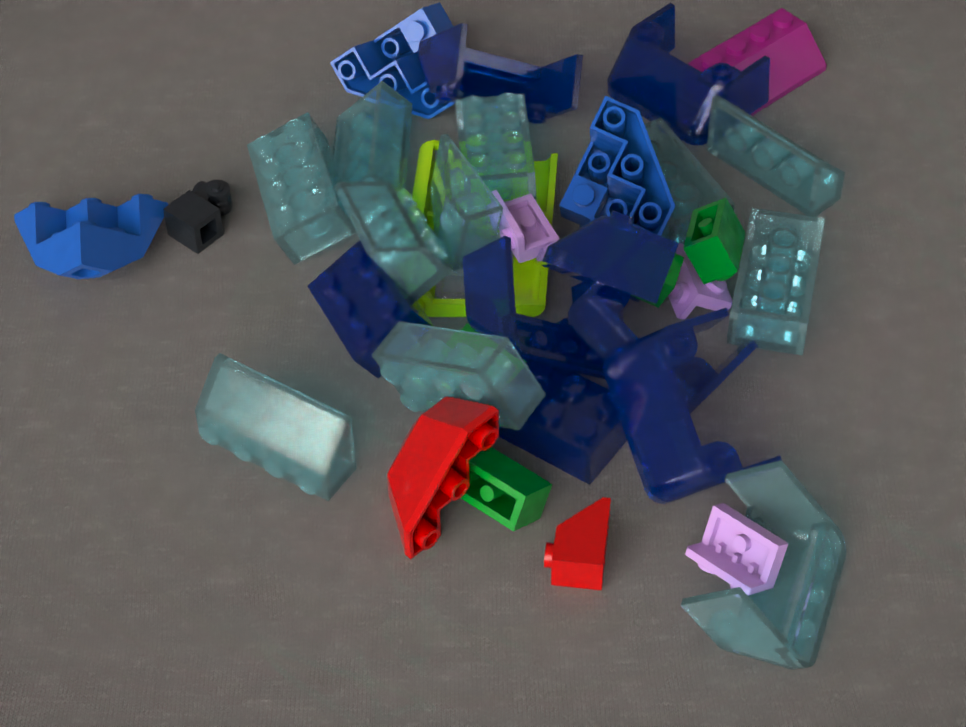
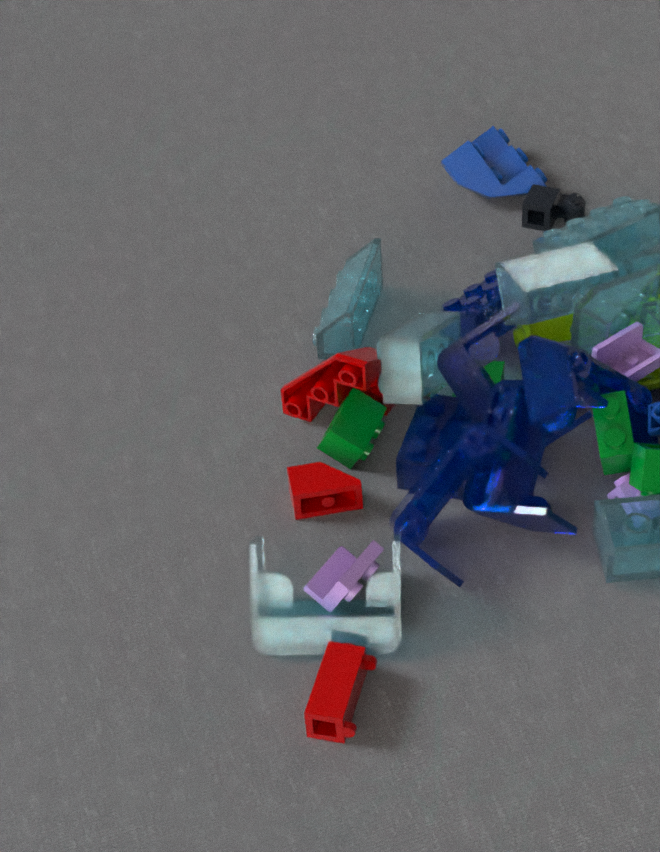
camera: 75 degrees right, 5 degrees down
none -> red brick [304,641,378,744]

